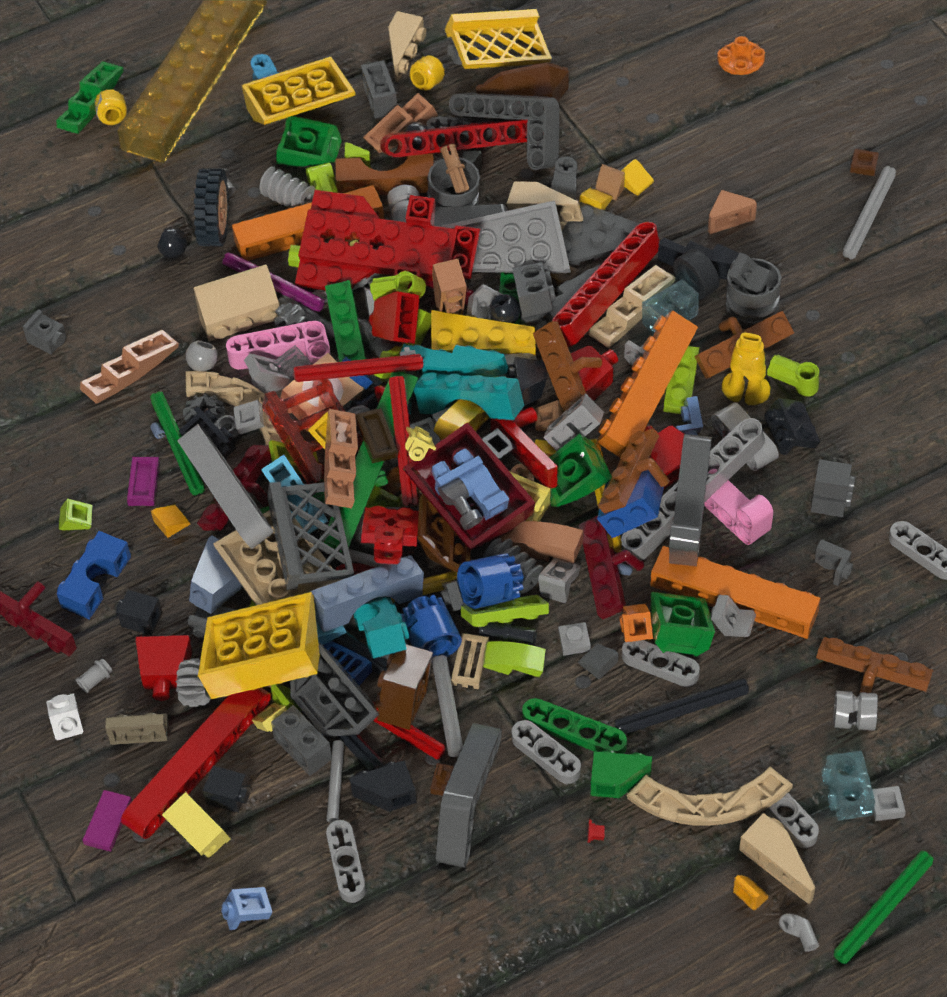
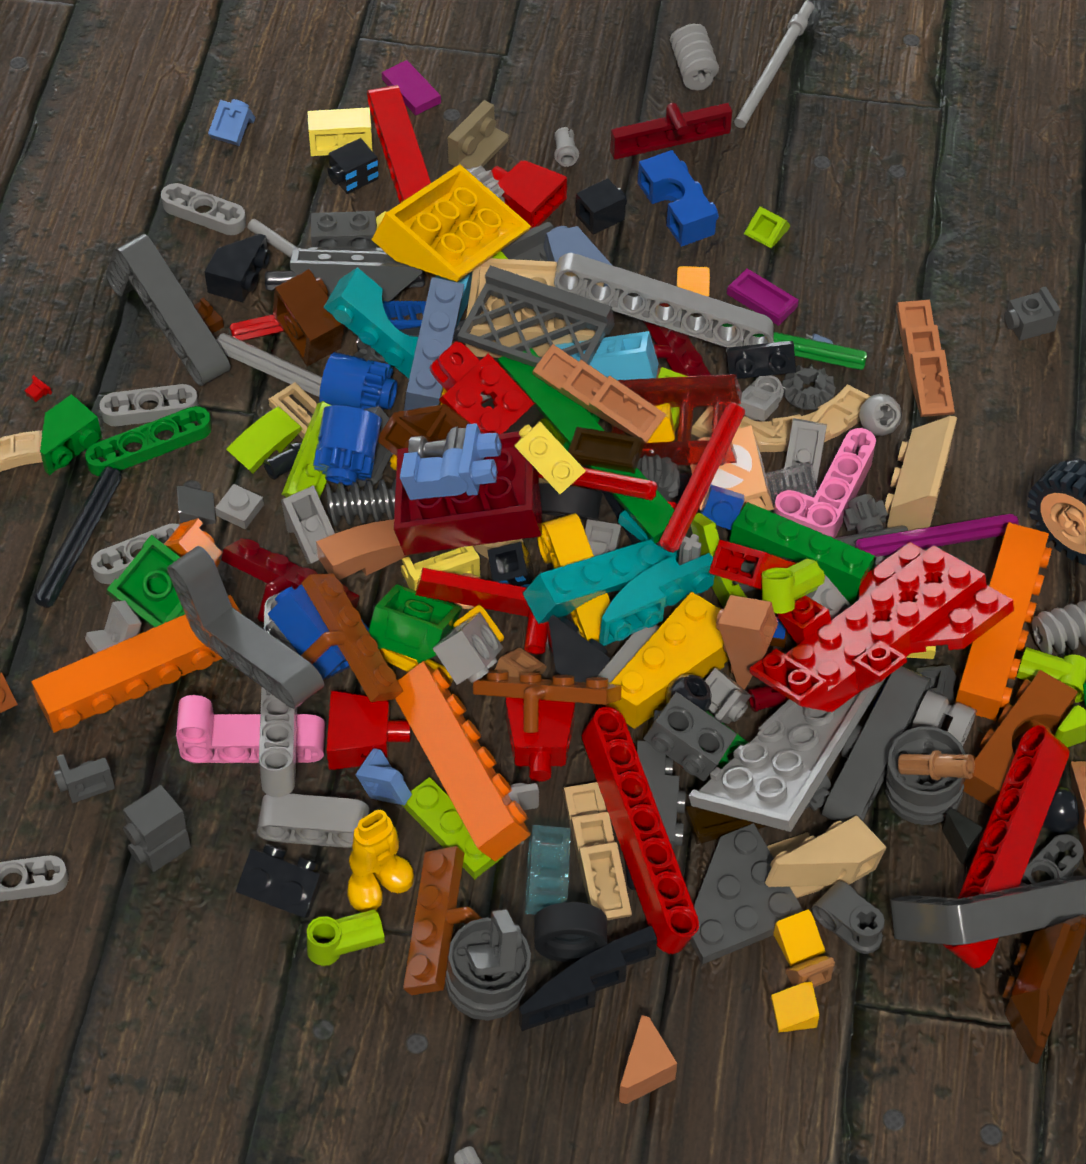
camera: 125 degrees right, 0 degrees up
white bracket [46,694,83,740] -> none

